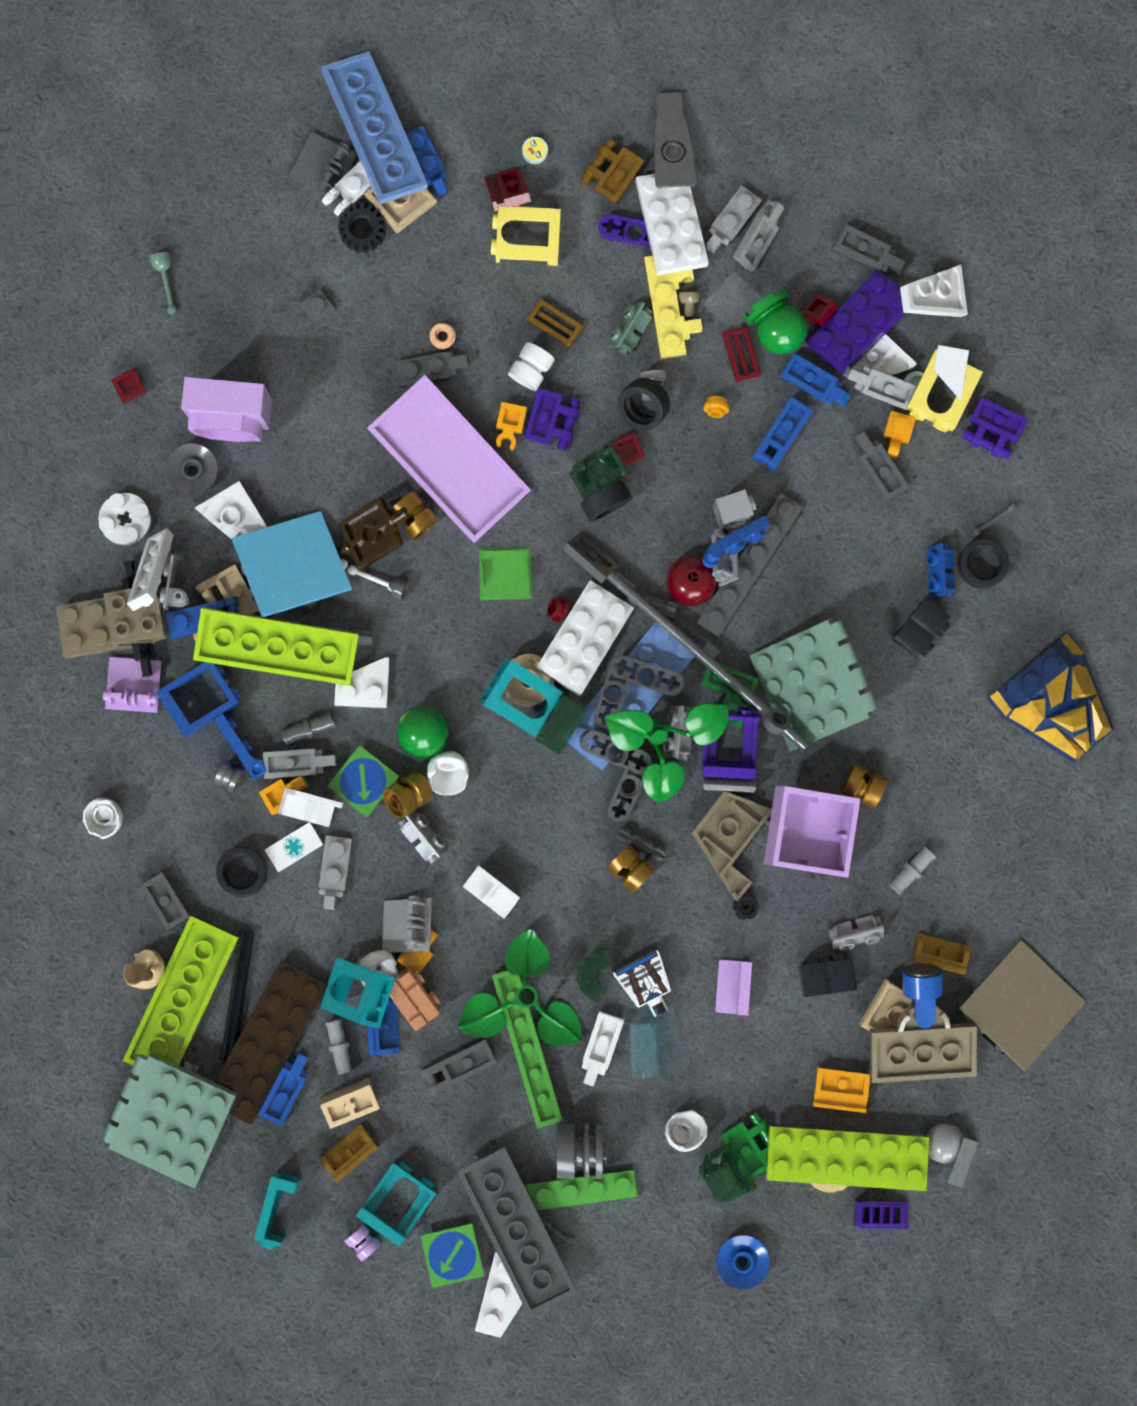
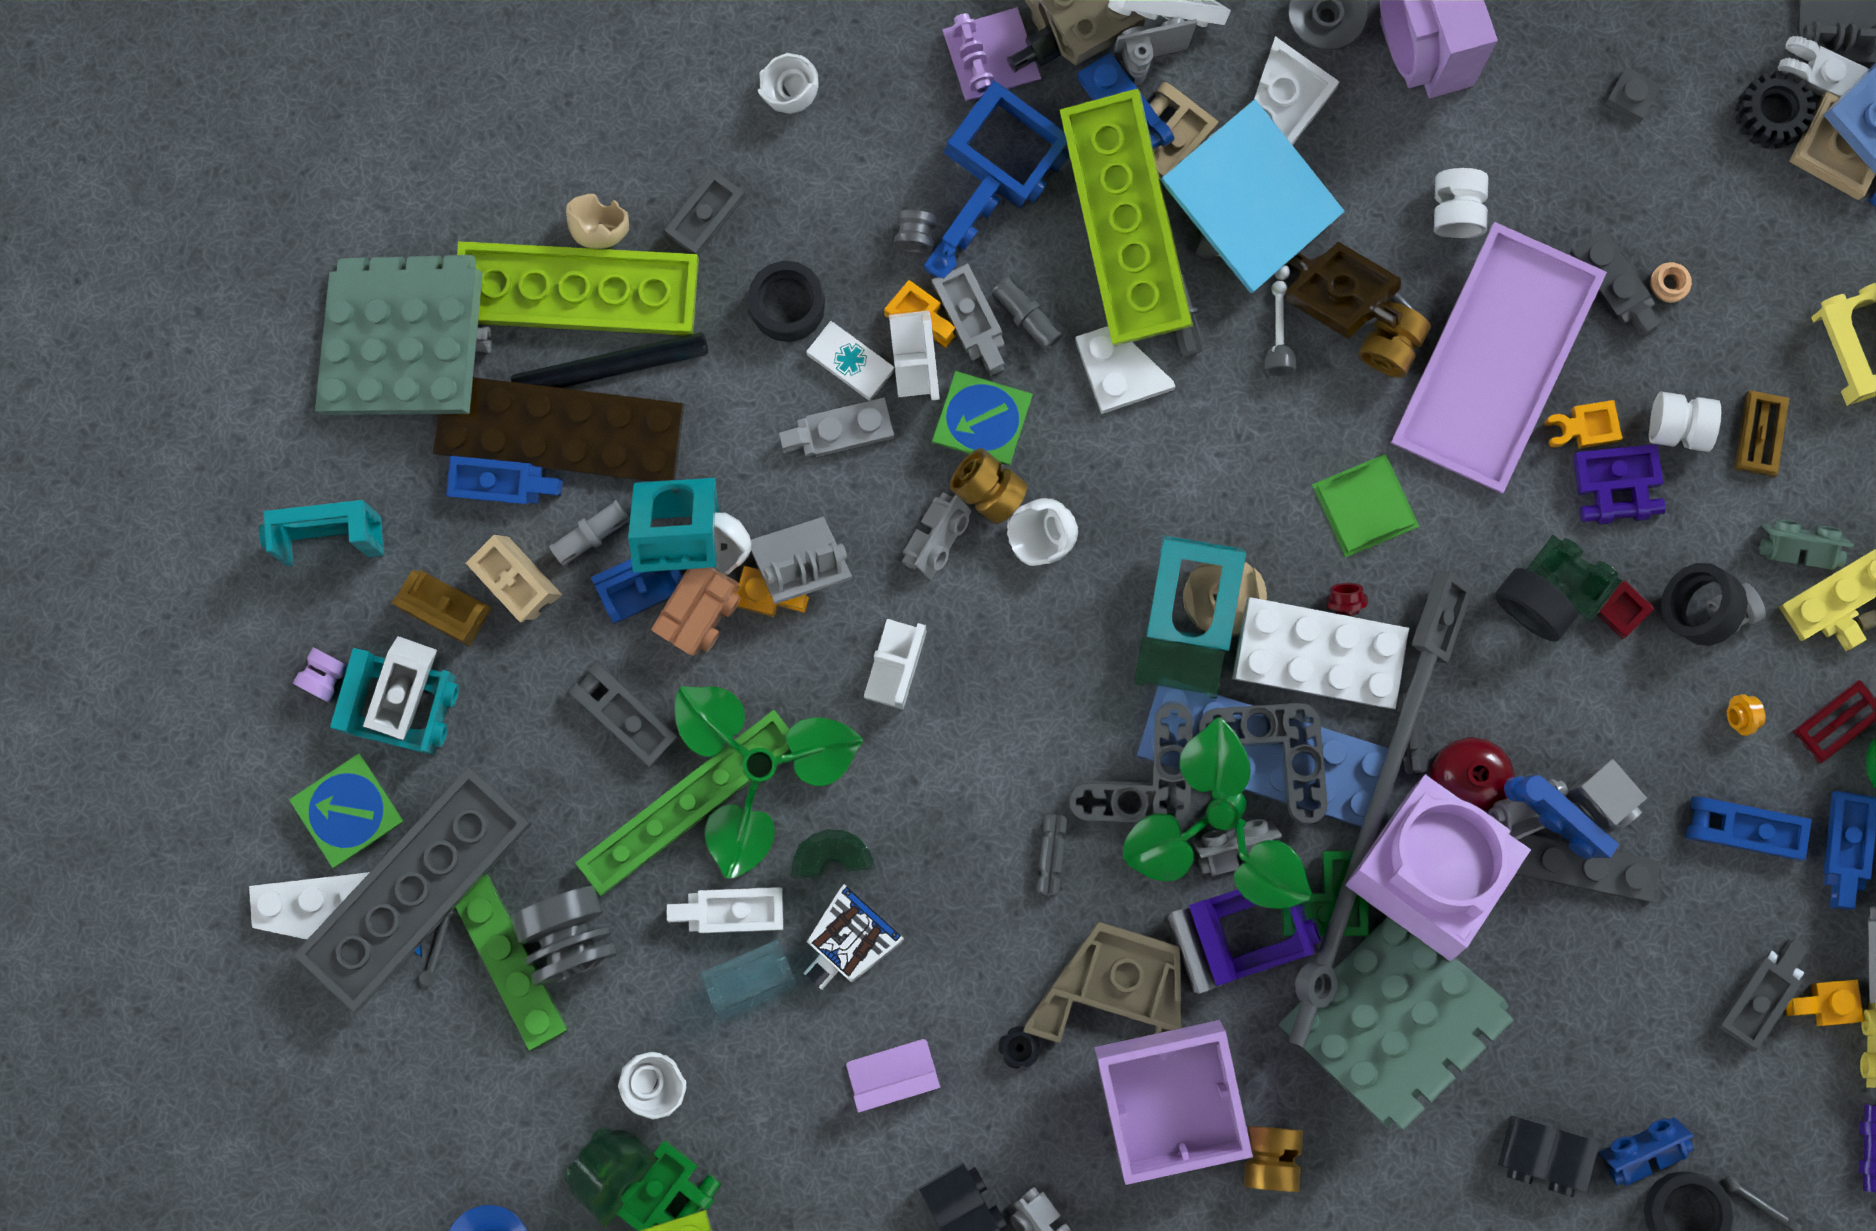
camera: 75 degrees right, 5 degrees down
green tile [396,705,449,759] -> none
pearl gold wheel [606,844,656,894] -> none
none -> white brick [363,636,437,740]
none -> lavender container [1345,774,1531,962]
none -> white wheel [1434,168,1488,238]

